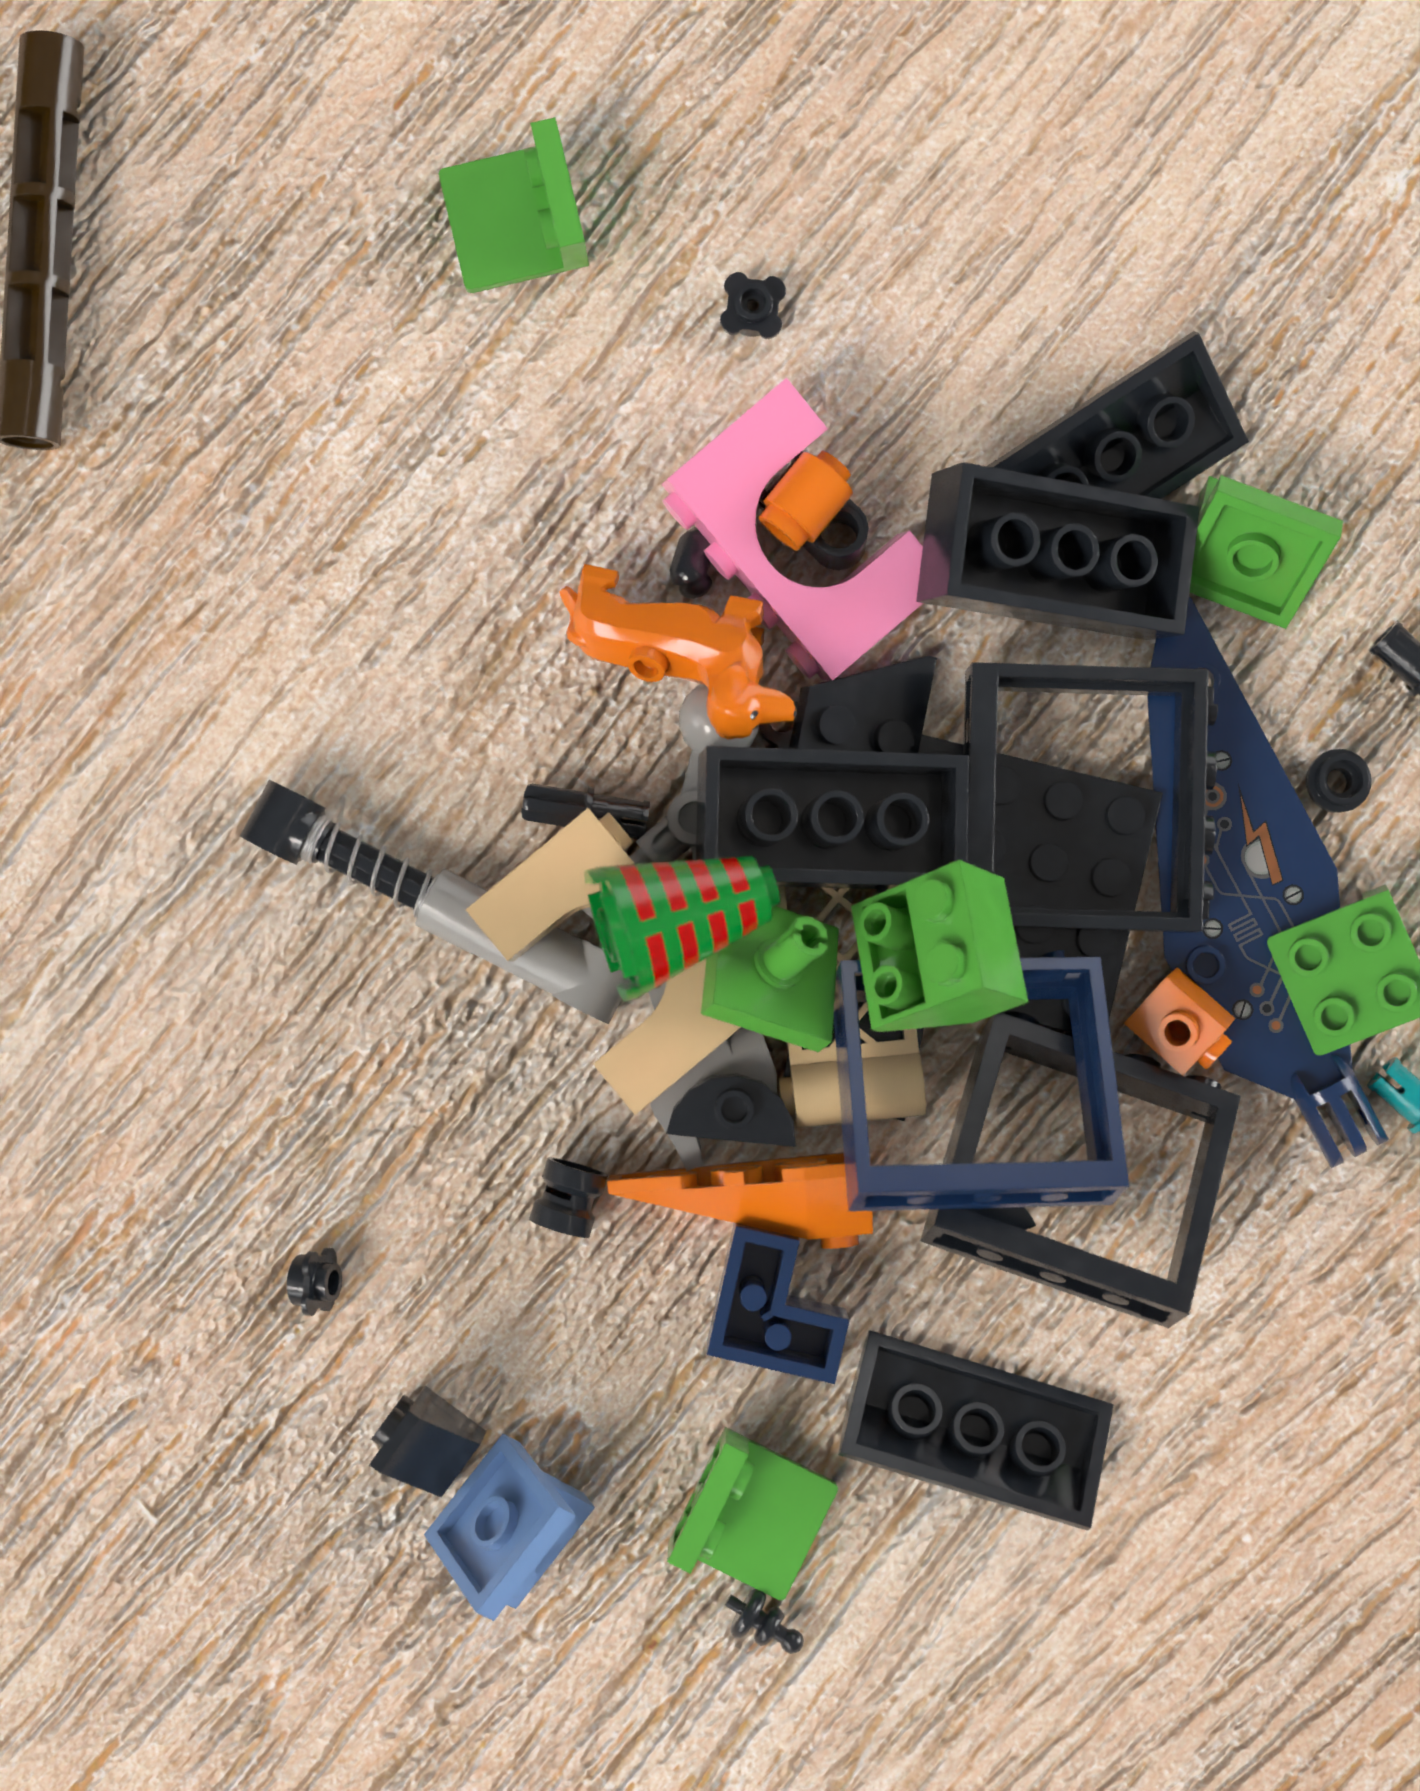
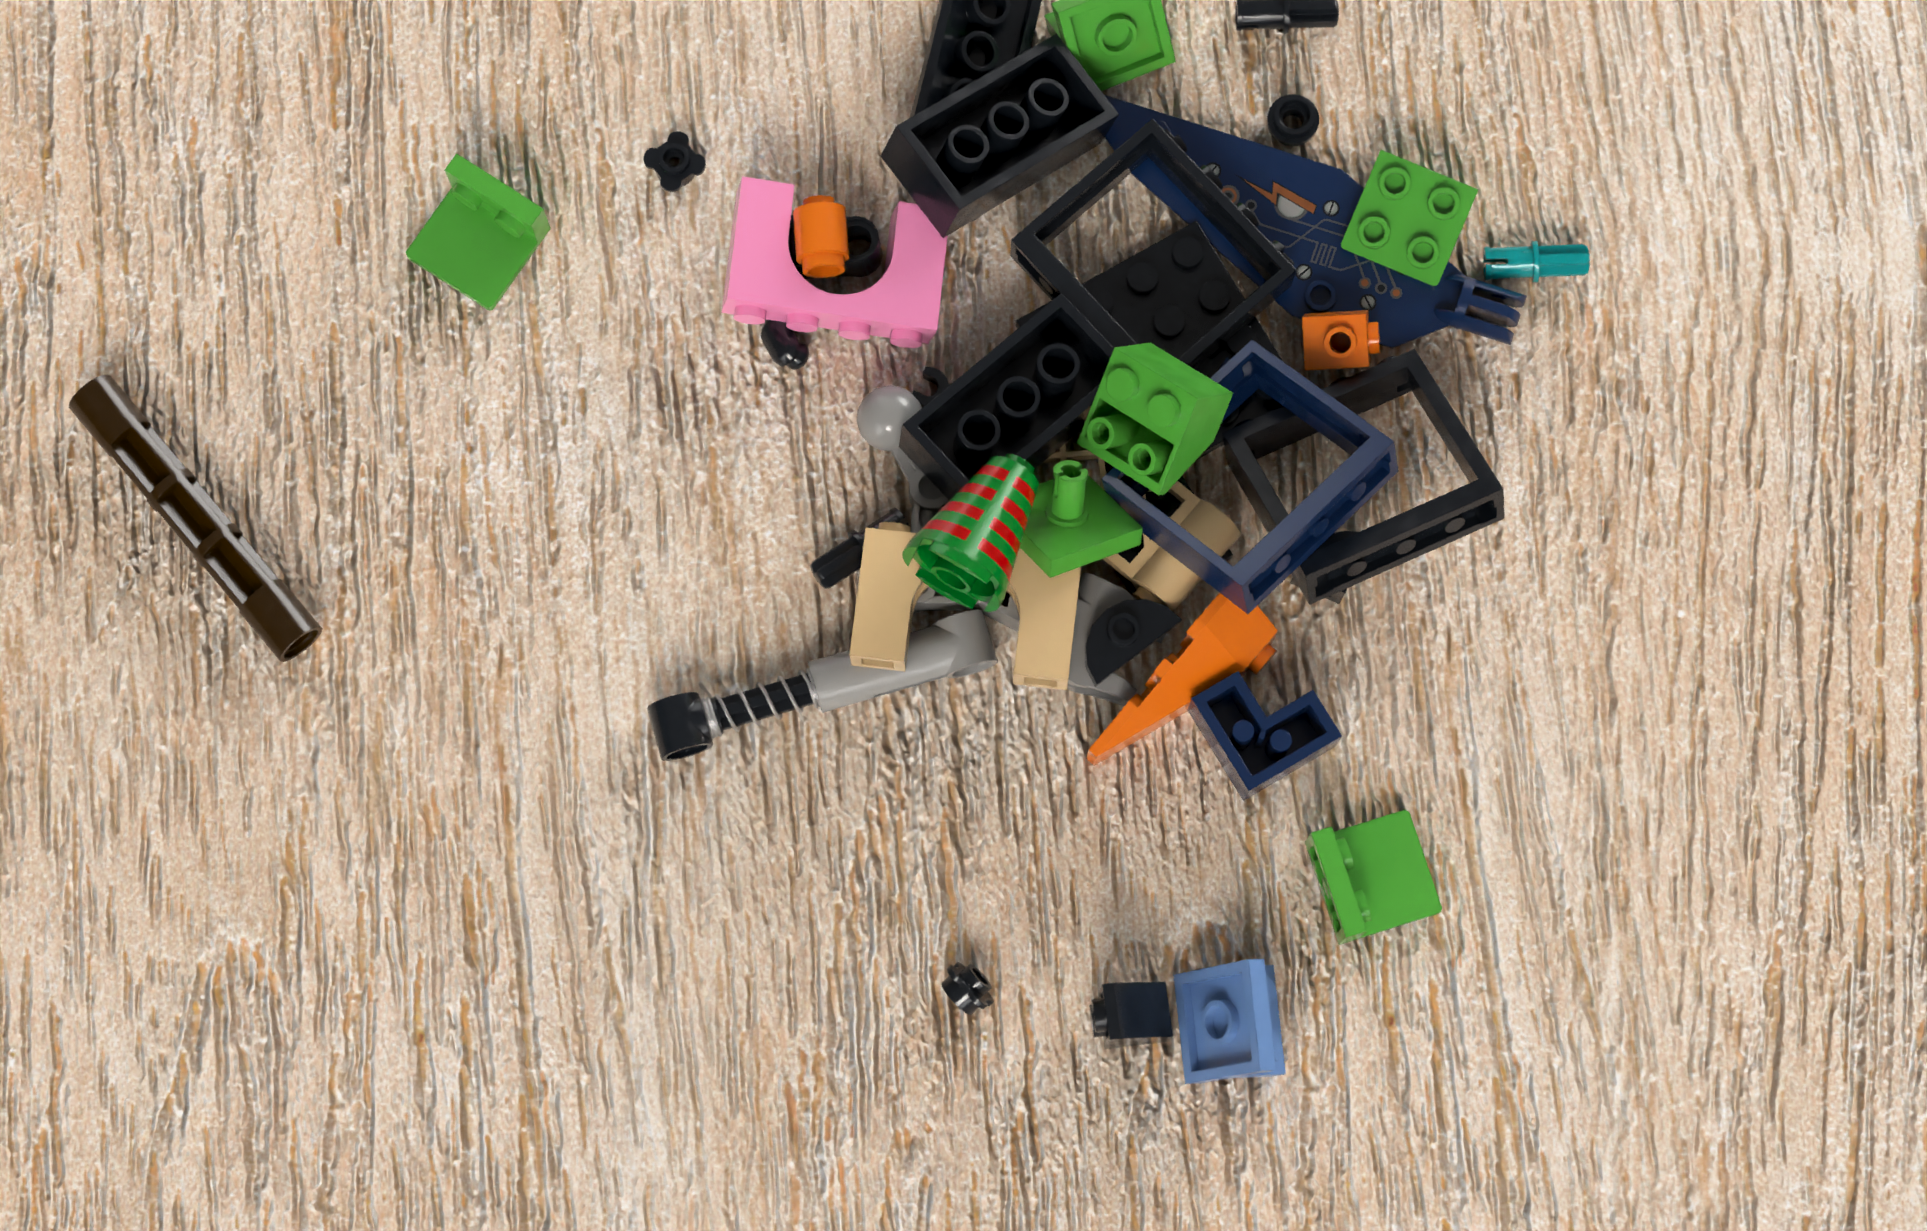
camera: 45 degrees left, 10 degrees down
black wheel [529,1157,608,1238] -> none
orange animal [559,564,797,740] -> none
black hair [725,1589,804,1654] -> none
black wing [789,656,937,753] -> none
black slope [838,1330,1114,1531] -> none

